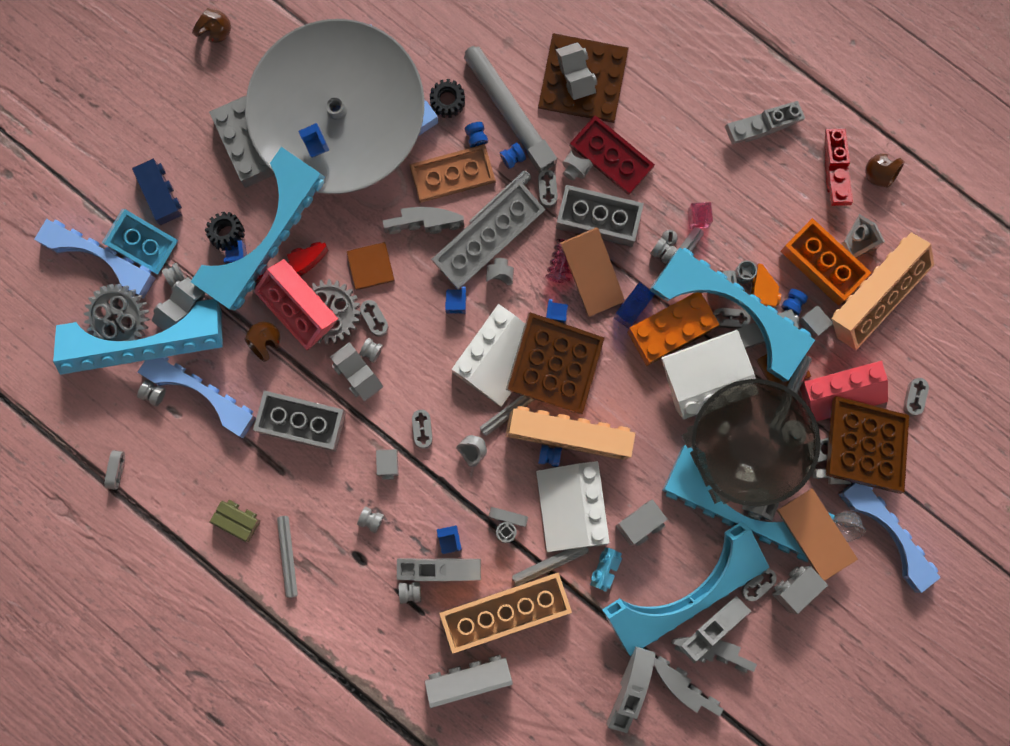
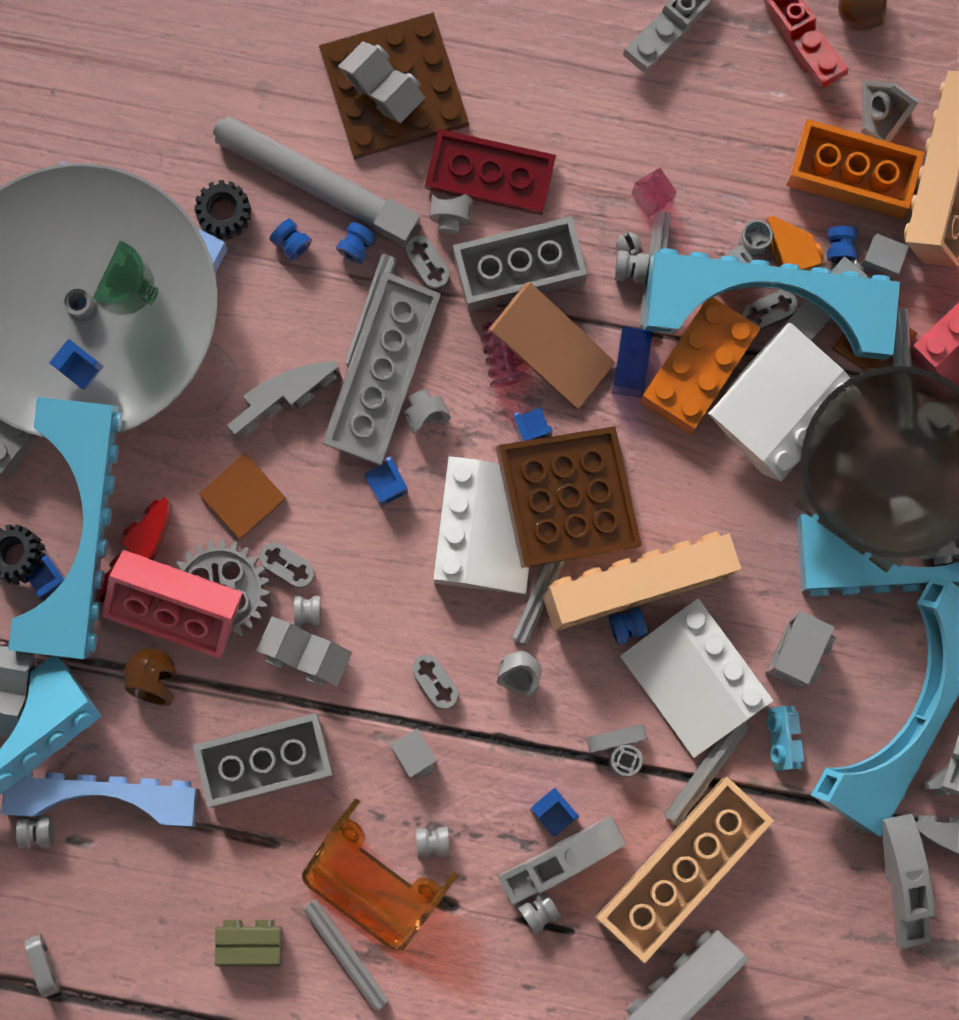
camera: 30 degrees left, 0 degrees up
nougat tile [409,144,496,203] -> none
none -> clear green brick [93,240,159,315]
none -> clear orange windscreen [302,798,459,951]

